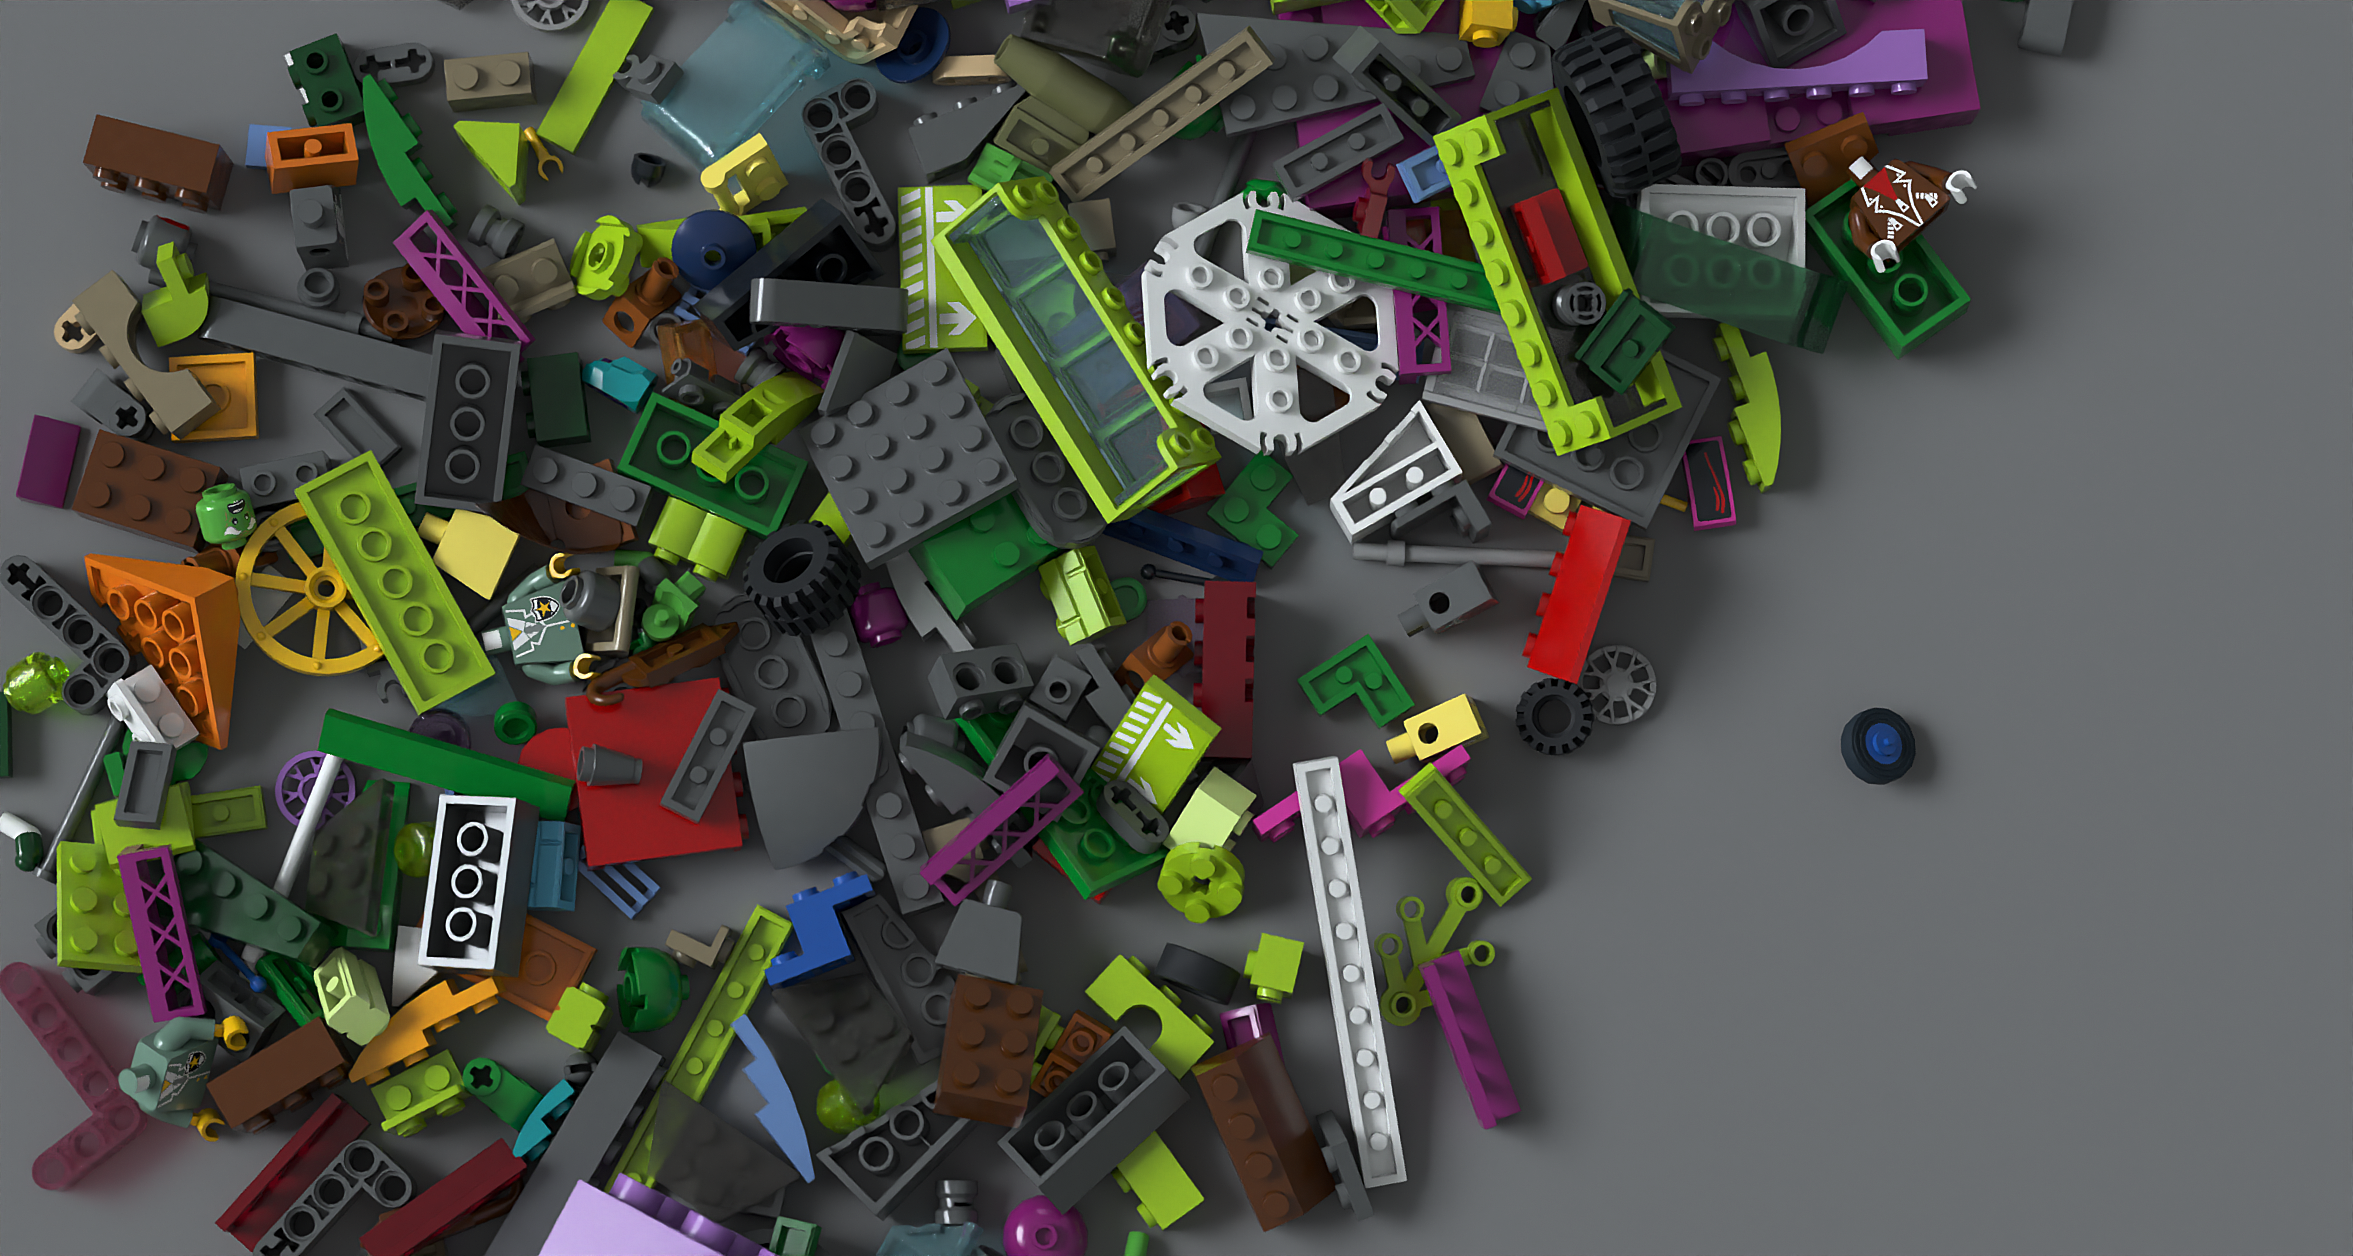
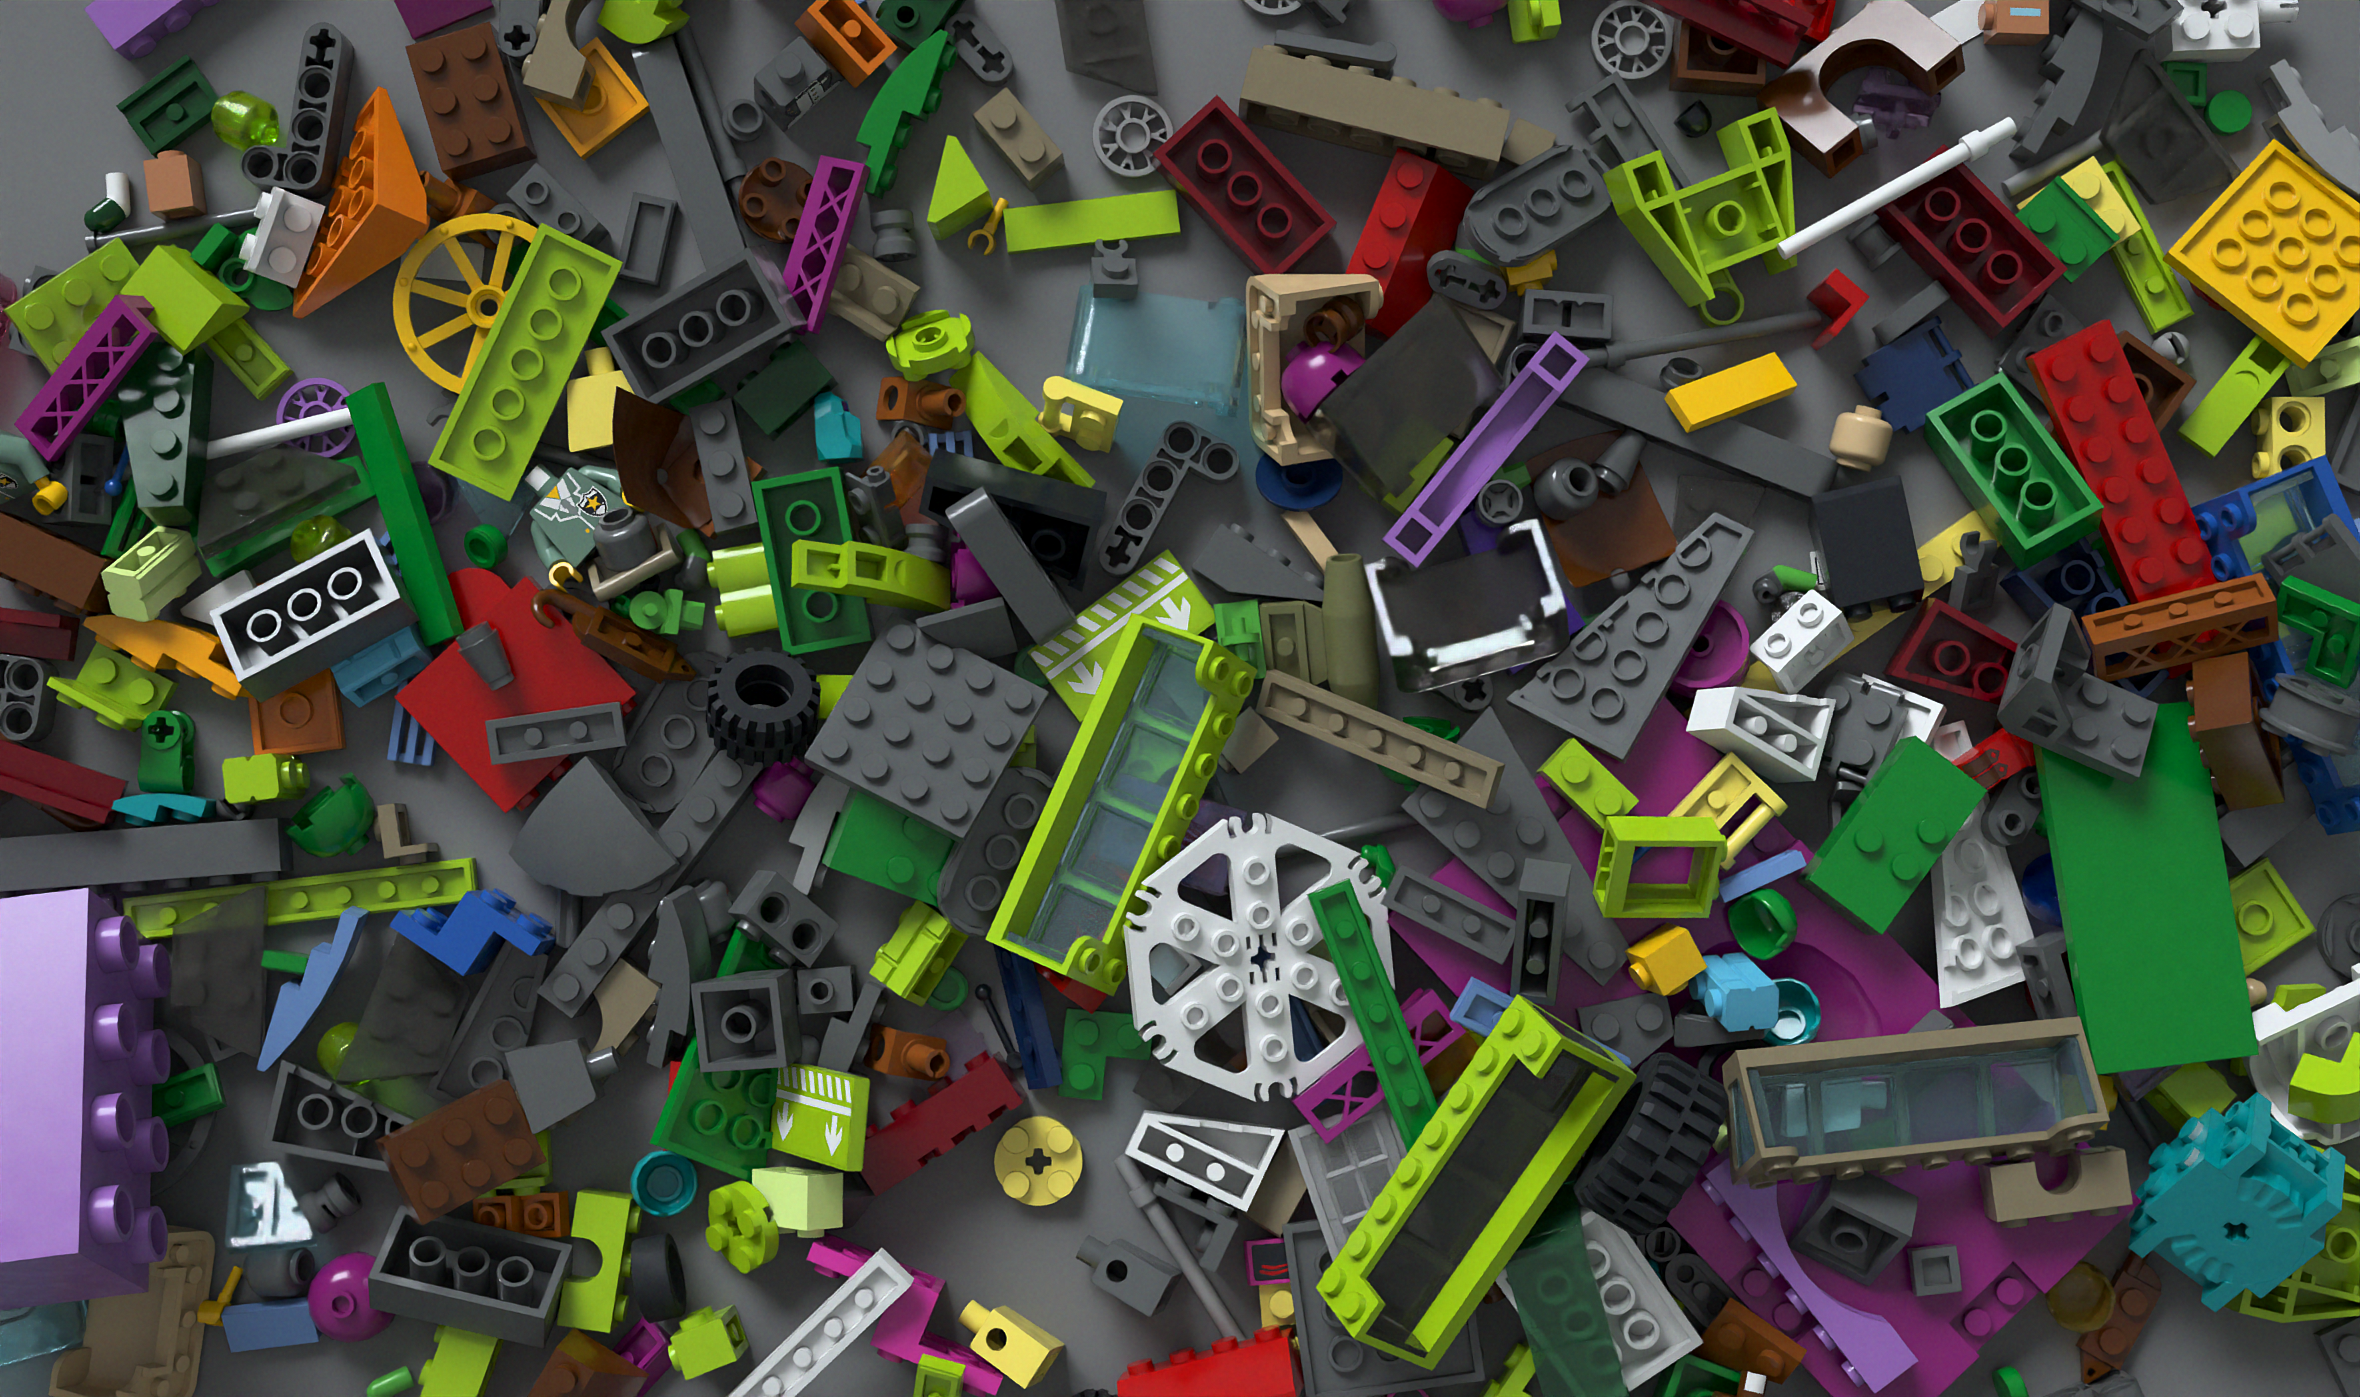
camera: 55 degrees right, 5 degrees up
dark grey tile [114,741,177,830] -> none
bright green head [196,483,257,550] -> none
black hinge [631,153,667,187] -> none
dark blue dish [671,209,757,291] -> none
magenta fence [920,753,1084,906] -> none
dark grey beam [1096,780,1169,854] -> none
light grey hinge [1172,202,1207,229] -> none
green plate [1297,634,1415,729] -> none
dark red plate [1353,158,1395,239] -> none
red panel [1510,188,1588,286] -> none
dark grey wheel [1552,282,1606,326] -> none
dark green plate [1575,288,1676,396] -> none
none -> nougat brick [143,150,208,221]
none -> green tile [261,949,310,975]
none -> teal hair [630,1150,699,1218]
none -> light yellow plate [994,1115,1083,1206]

